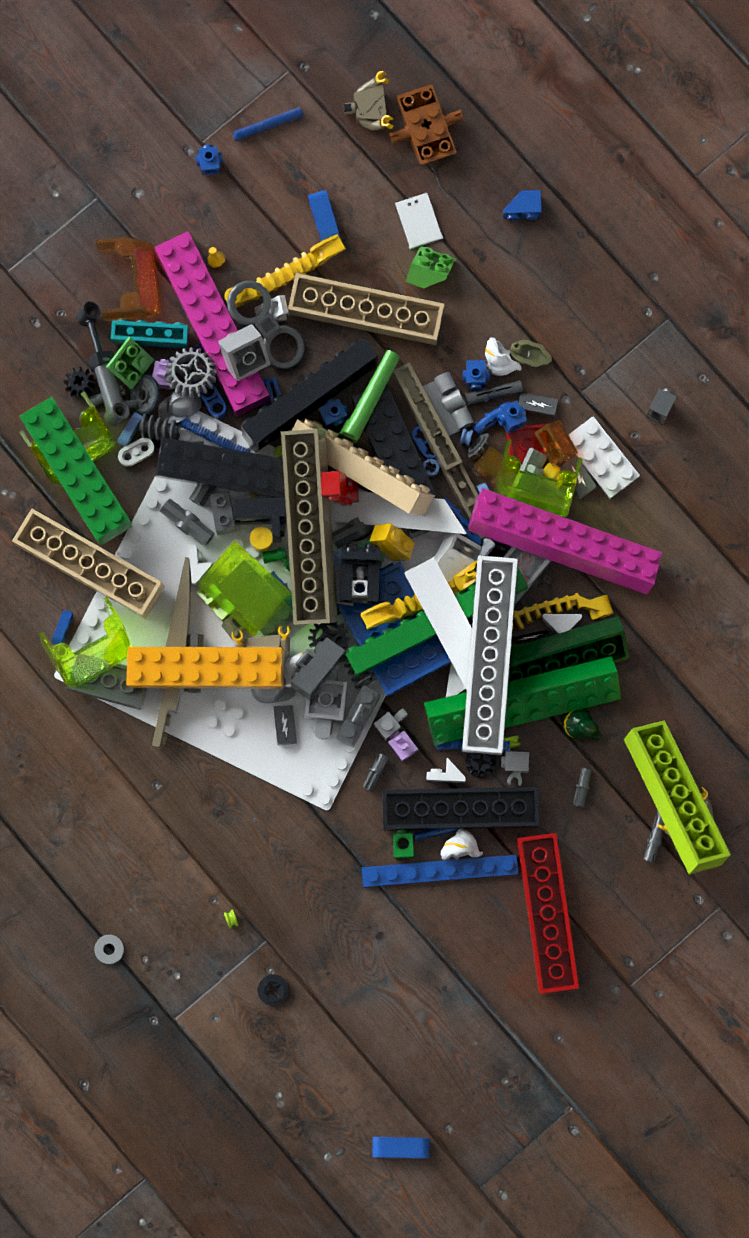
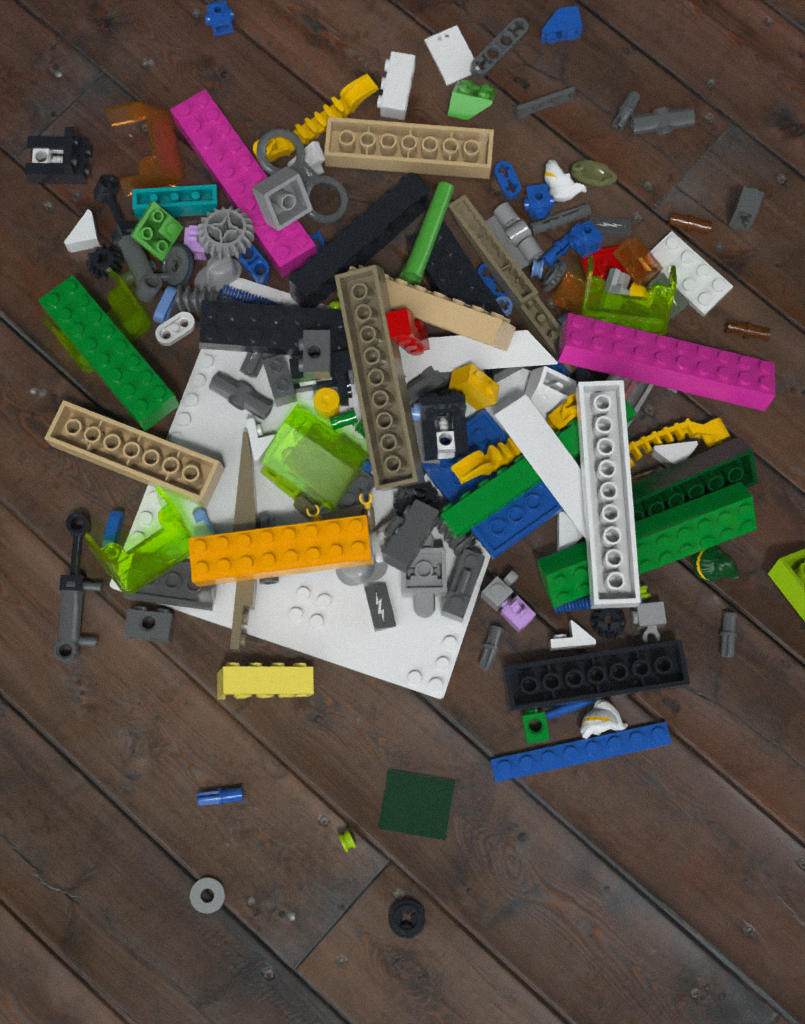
camera: 10 degrees left, 5 degrees down
yellow rock [207,247,225,268] -> none
blue beam [308,190,340,241] -> none
blue brick [318,399,349,429] -> none
red brick [517,833,579,994] -> none
none -> black brick [25,127,93,184]
none -> dark grey piece [54,512,102,664]
none -> white slope [64,209,101,253]
none -> dark grey brick [124,606,175,644]
none -> medium blue hand [192,509,218,535]
none -> blue axle [197,787,243,806]
none -> light yellow wedge [217,663,314,700]
none -> dark grey brick [299,330,331,379]
none -> white brick [377,51,415,120]
none -> clear green piece [378,770,455,841]
none -> dark grey beam [470,17,528,79]
none -> blue beam [494,161,521,200]
none -> dark grey slope [512,86,575,119]
none -> dark grey axle [611,91,641,131]
none -> dark grey piece [630,107,695,135]
none -> reddish brown pin [668,212,712,235]
none -> reddish brown pin [725,320,771,342]

